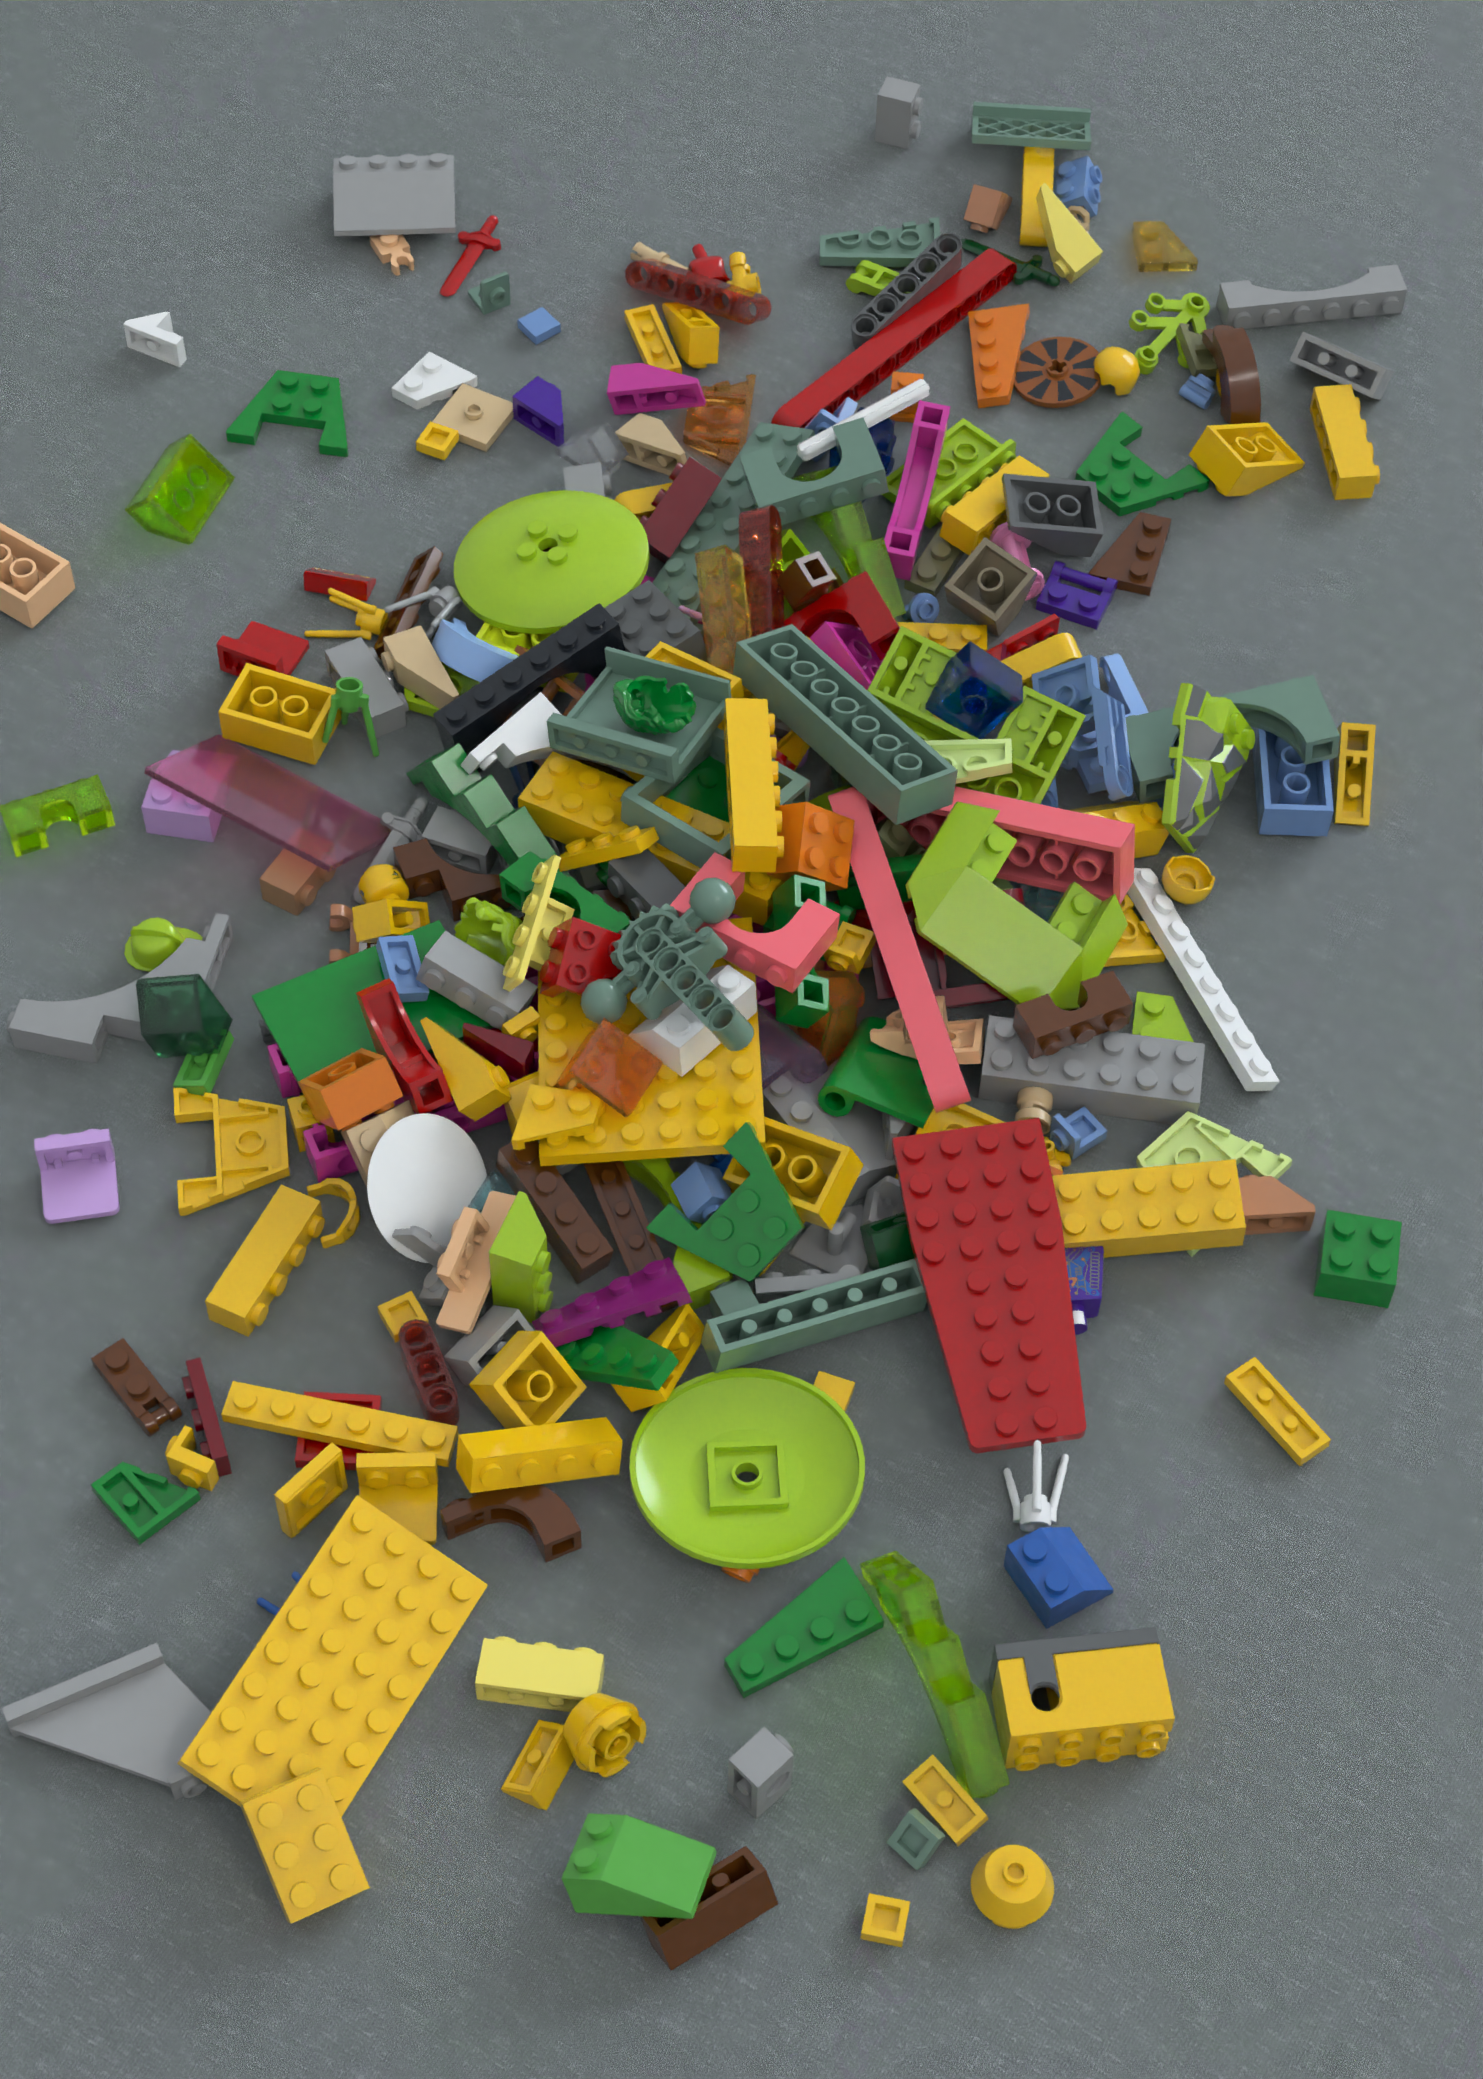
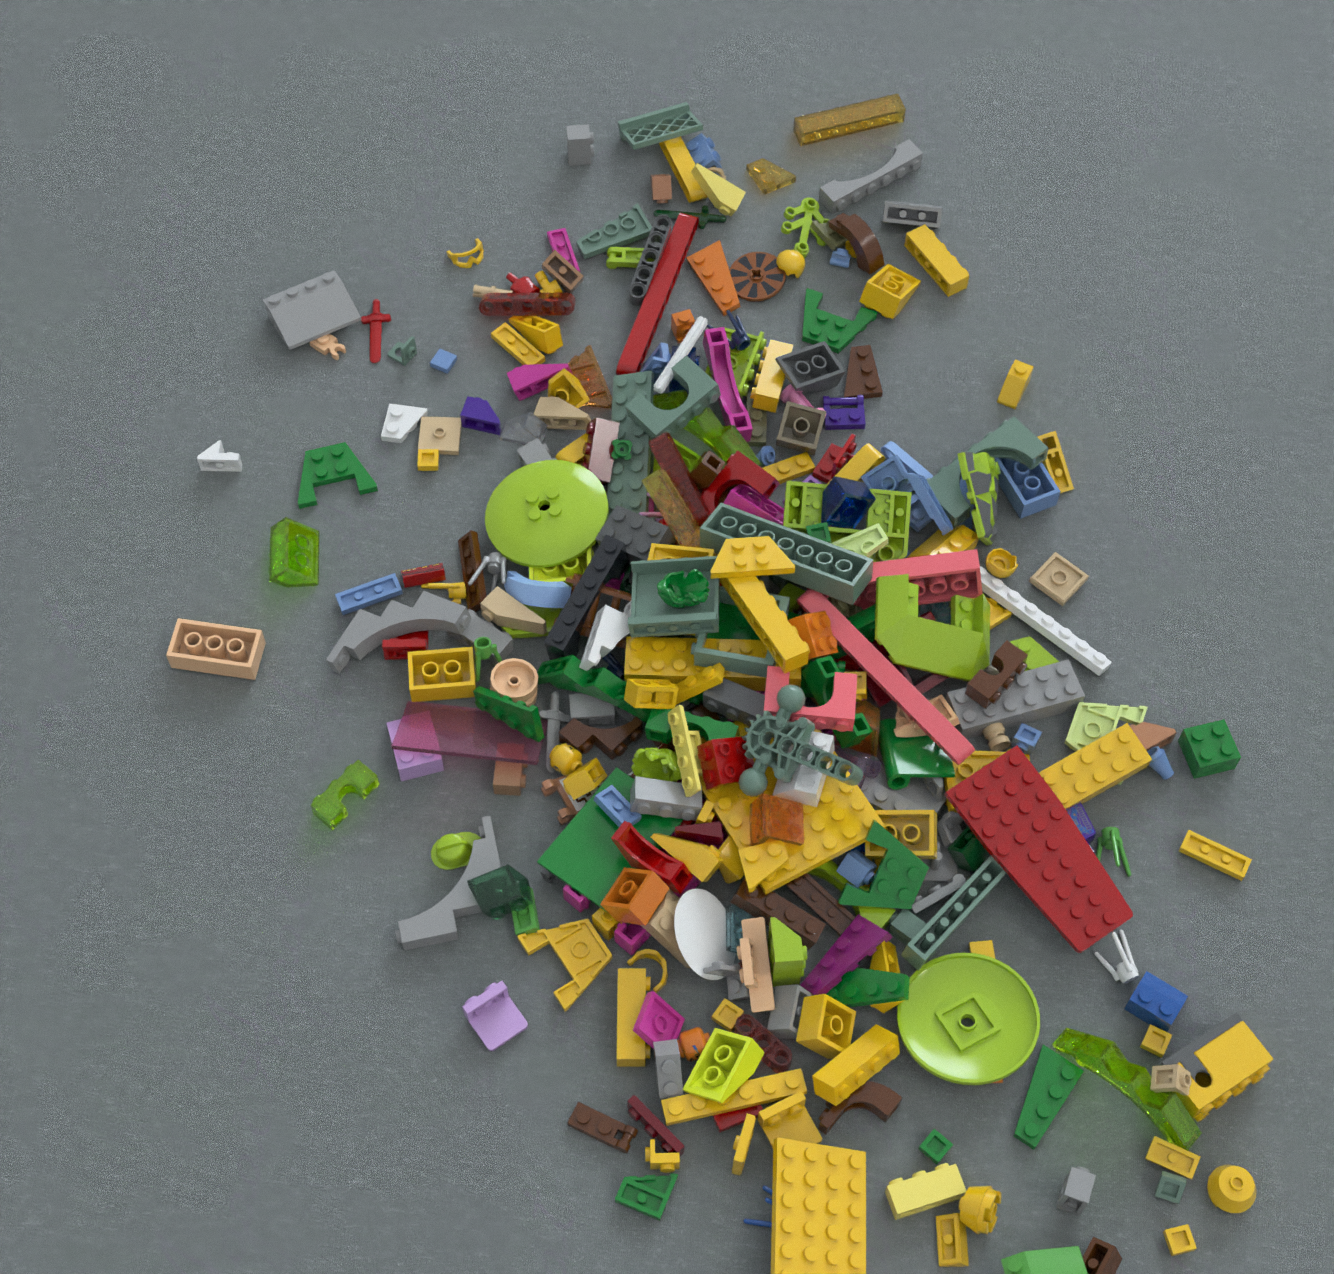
camera: 25 degrees left, 5 degrees up
none -> light grey arch [326,591,472,674]
none -> medium blue plate [335,573,403,615]
none -> yellow helmet [446,238,484,268]
none -> green wing [473,686,545,743]
none -> light nougat wheel [490,658,538,707]
none -> medium nougat brick [542,250,584,295]
none -> dark pink tile [547,228,580,272]
none -> yellow slope [548,368,590,409]
none -> green plate [611,439,632,460]
none -> yellow brick [624,678,678,709]
none -> dark pink plate [633,991,685,1049]
none -> light grey brick [653,1039,683,1099]
none -> orange head [677,1027,710,1062]
none -> neon yellow slope [682,1028,765,1103]
none -> dark blue plant [707,310,751,351]
none -> yellow wing [710,536,795,579]
none -> clear yellow brick [793,93,906,146]
none -> green plate [806,522,831,543]
none -> green plate [918,1129,953,1165]
none -> yellow slope [997,359,1034,409]
none -> tan plate [1029,552,1089,606]
none -> bright green plant [1096,827,1131,876]
none -> yellow plate [1140,1024,1172,1058]
none -> medium blue cone [1147,746,1174,780]
none -> tan bracket [1150,1064,1192,1096]

